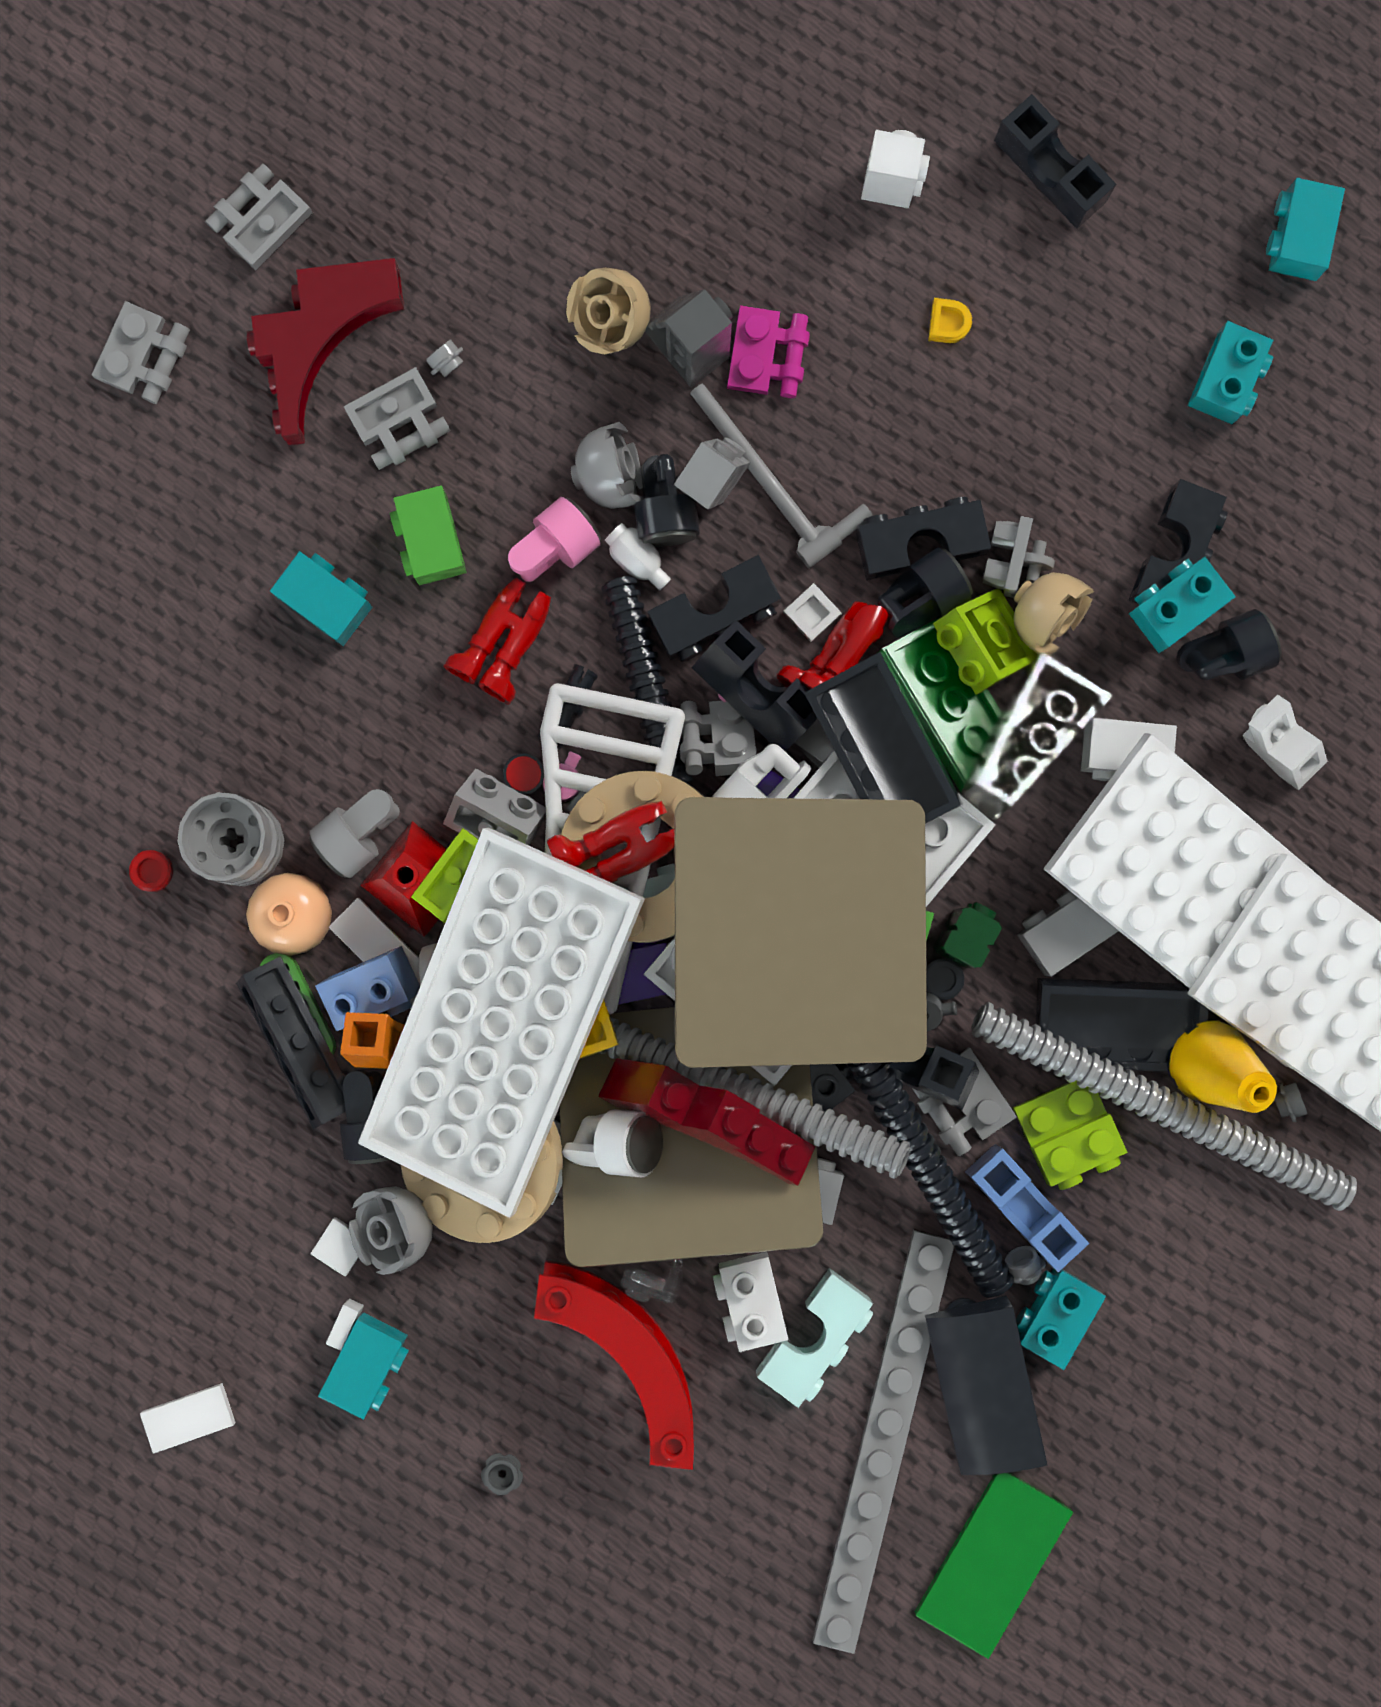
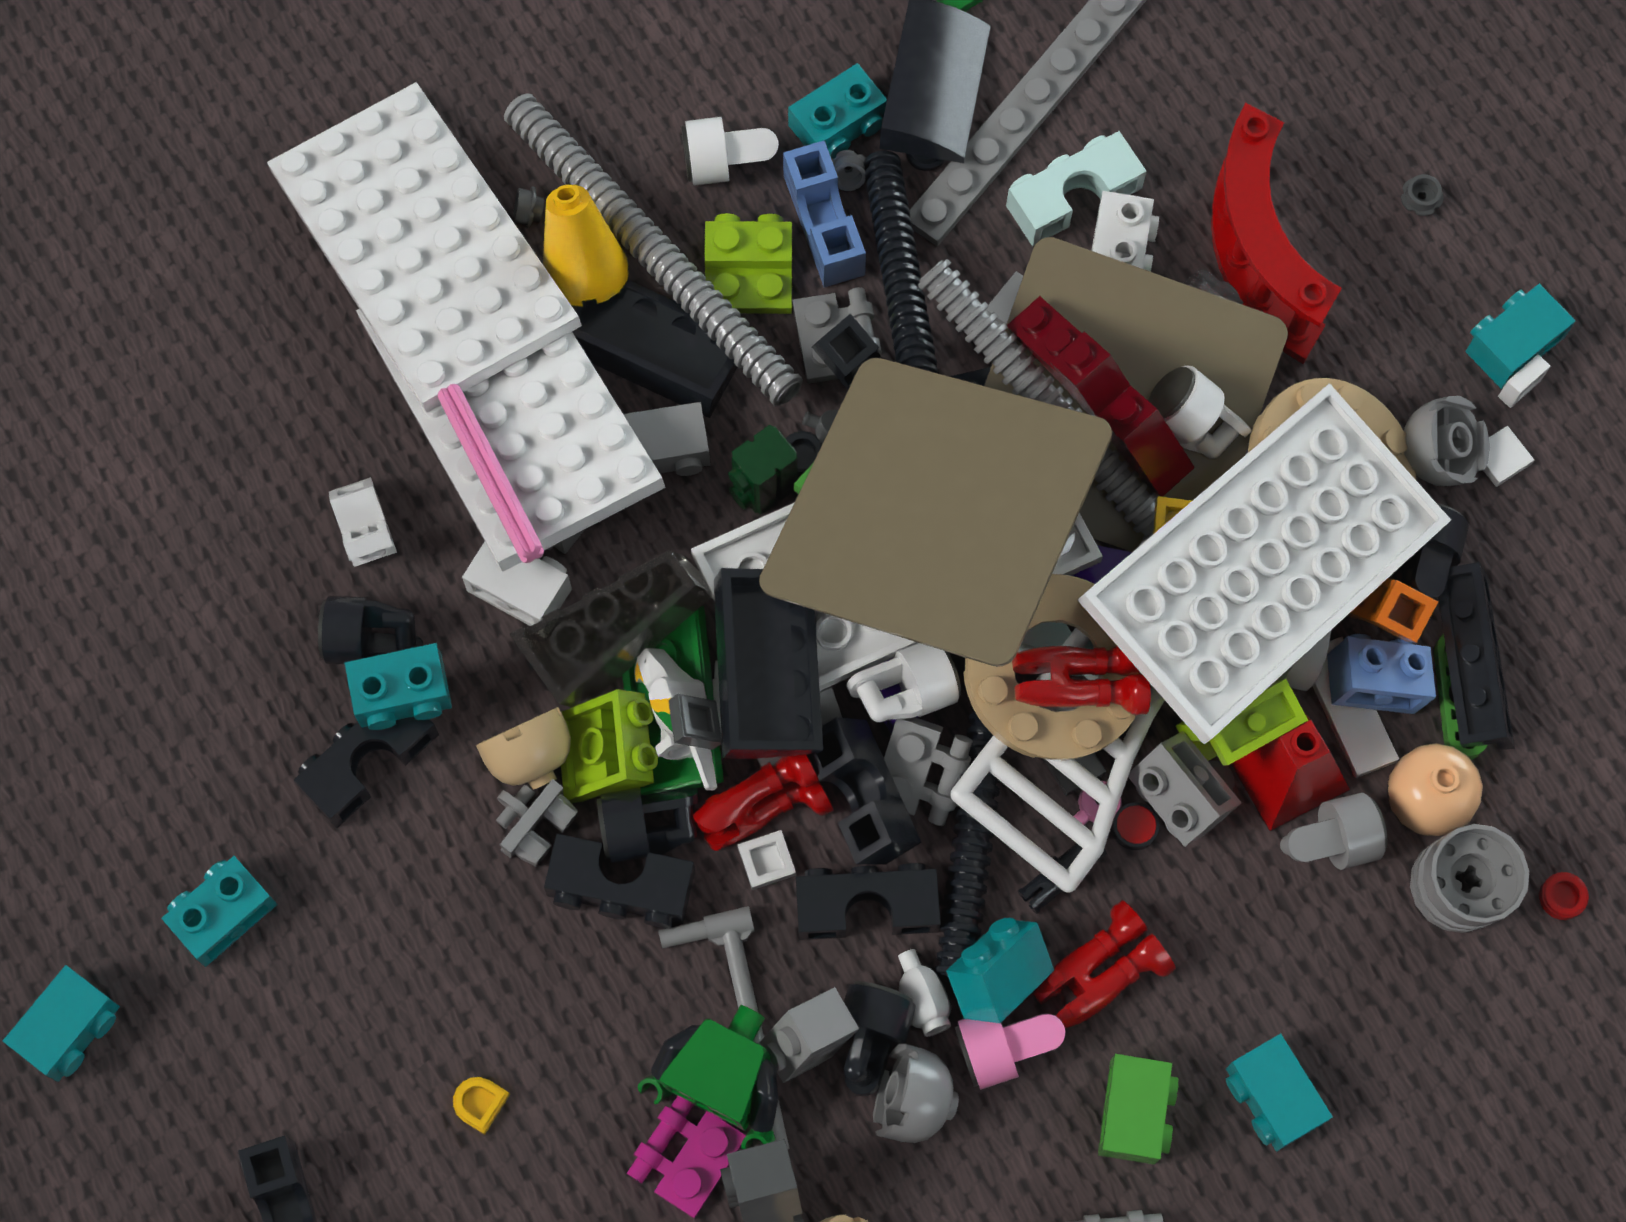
camera: 150 degrees left, 15 degrees down
none -> bright pink axle [438,384,544,563]
none -> white animal [635,648,717,790]
none -> green torso [638,1005,778,1150]
none -> dark grey tile [668,694,722,750]
none -> white piece [681,117,779,186]
none -> teal brick [946,918,1054,1023]

